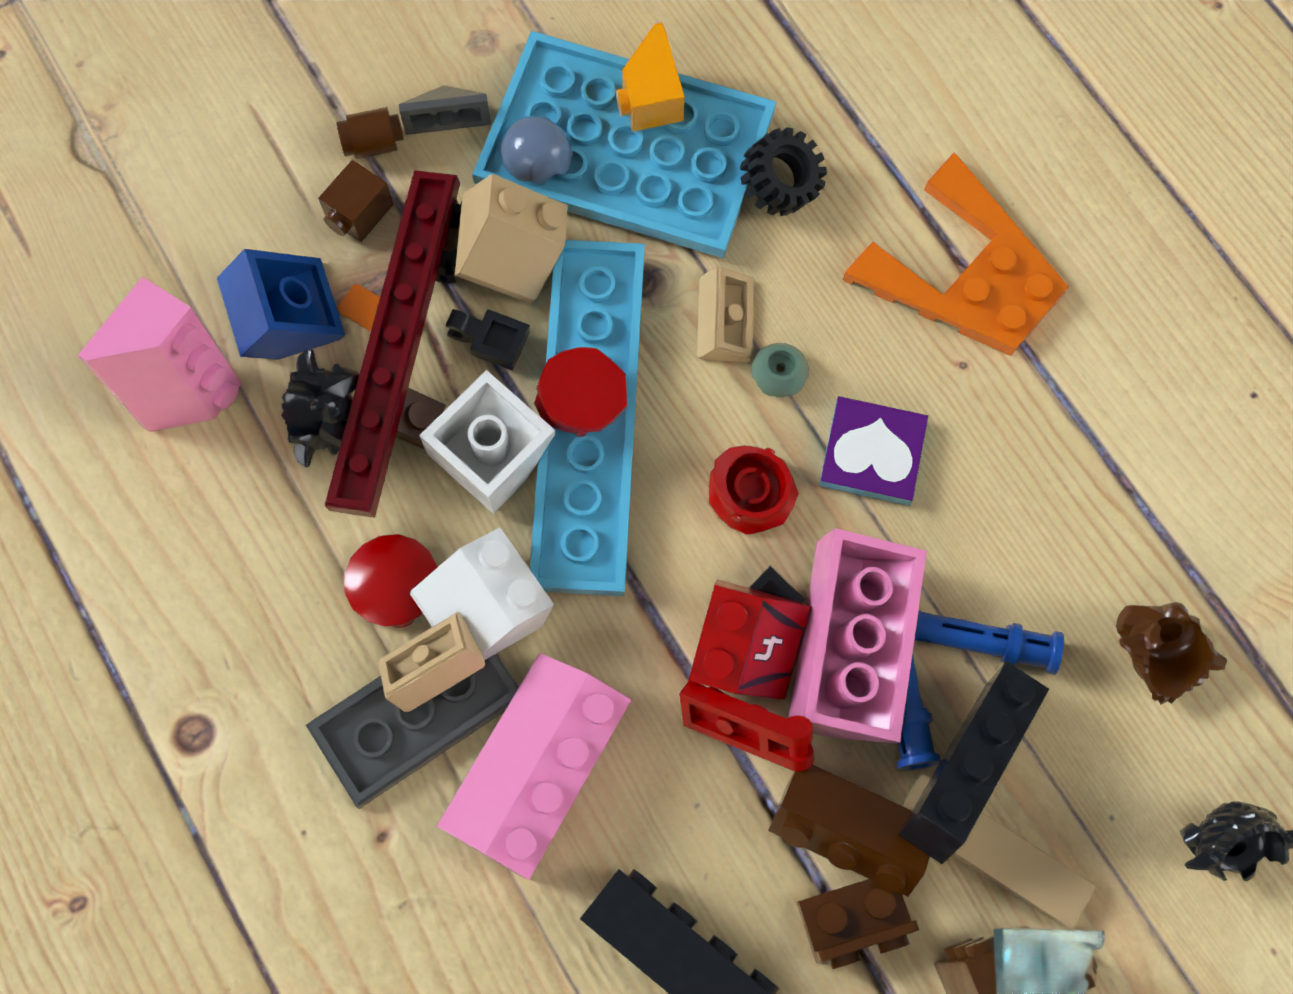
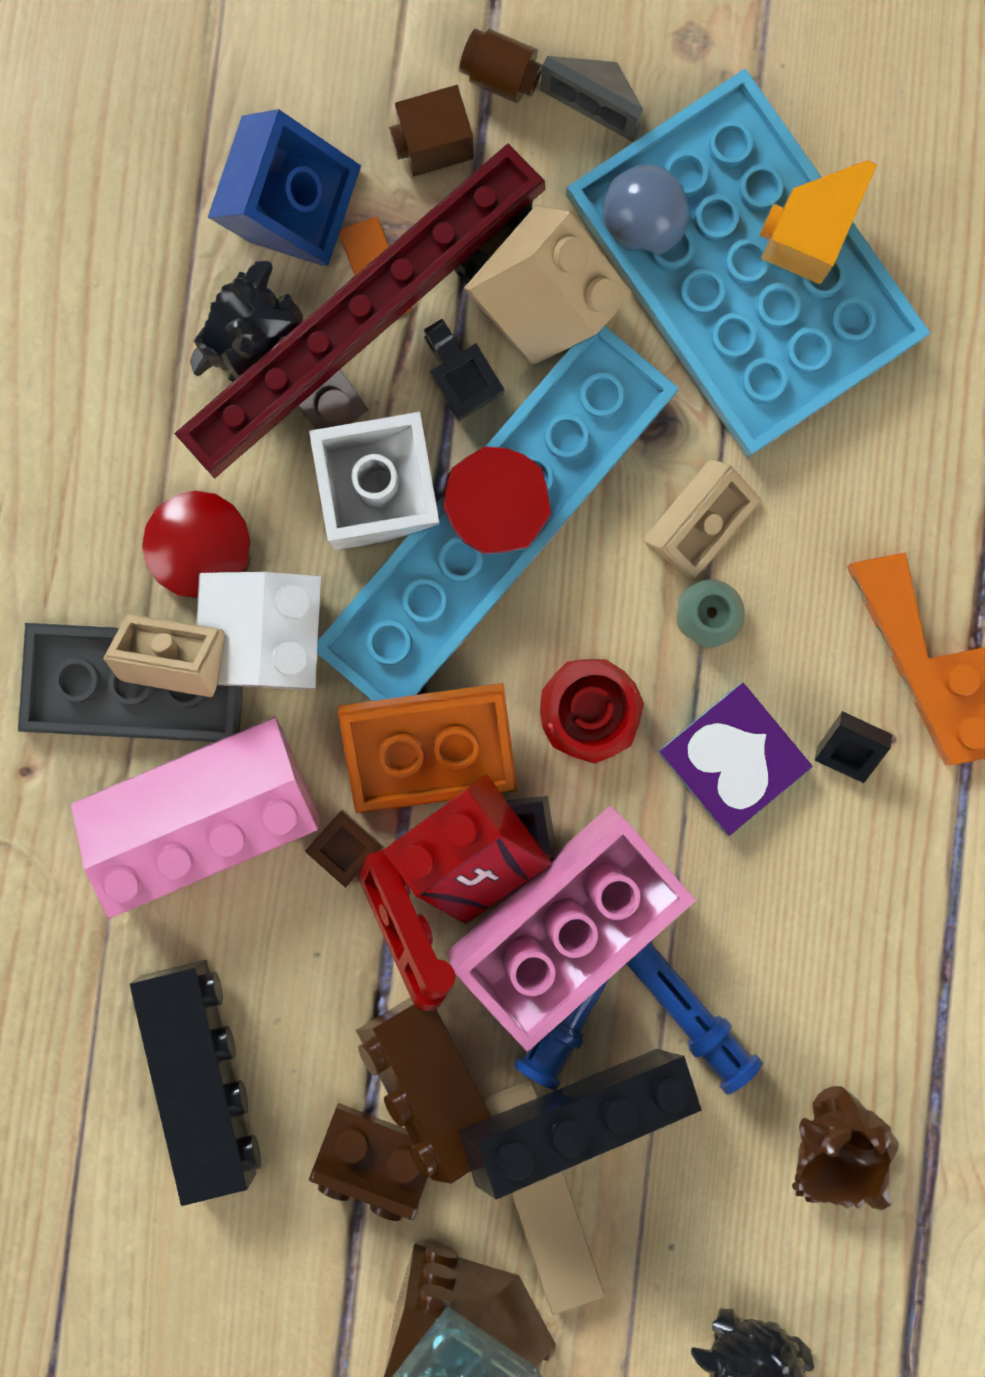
camera: 35 degrees right, 15 degrees up
bright pink slope [78,277,242,432] -> none
black tyre [740,127,827,216] -> none
none -> reddish brown tile [305,810,383,888]
none -> orange tile [338,683,518,814]
none -> black plate [814,711,893,783]

